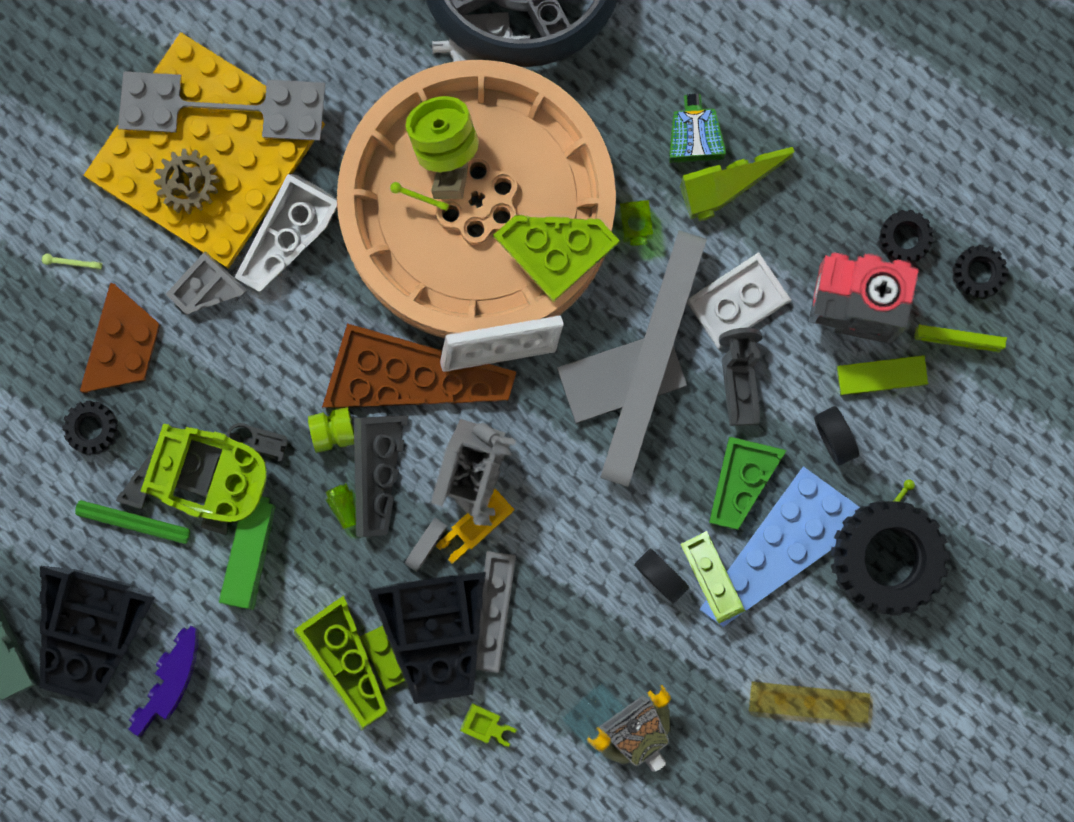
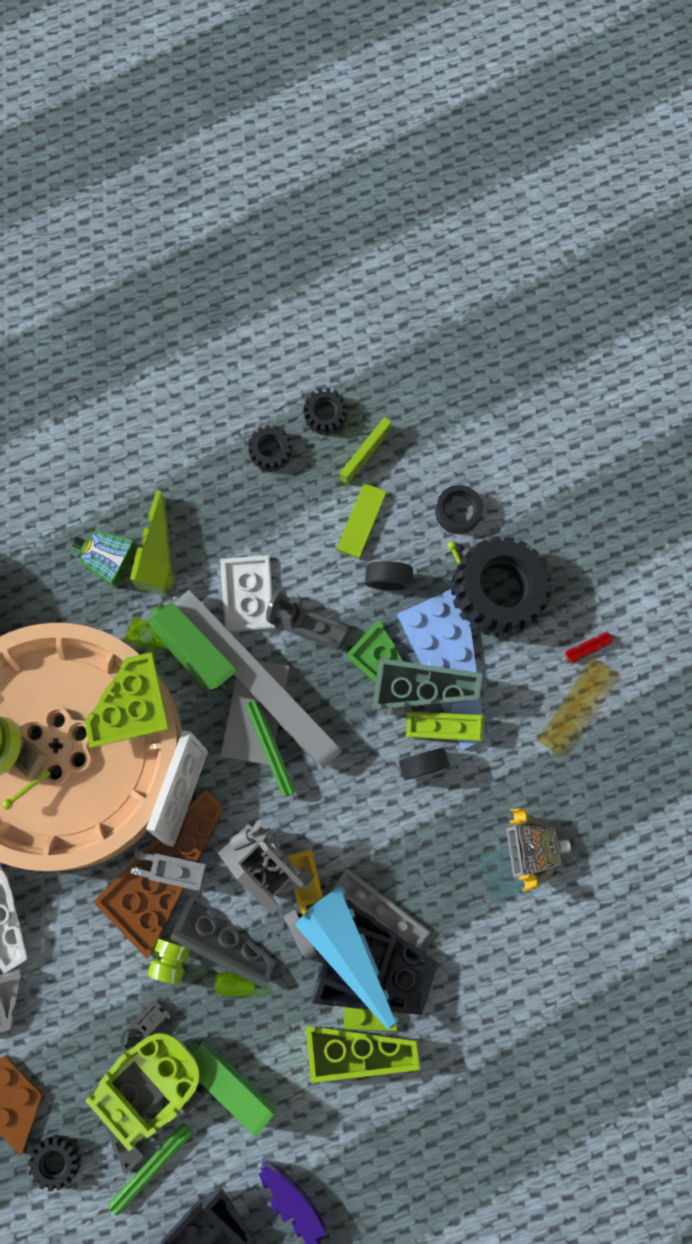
camera: 65 degrees left, 5 degrees down
lime plate [460,703,517,747] -> none
piece [808,253,918,344] -> none
none -> light grey hinge [130,851,208,891]
none -> bright green slope [147,602,237,692]
none -> bright green axle [246,700,295,797]
none -> medium azure wedge [295,886,399,1029]
none -> sand green wedge [372,658,483,710]
none -> black tyre [435,485,483,534]
none -> red axle [565,632,613,663]

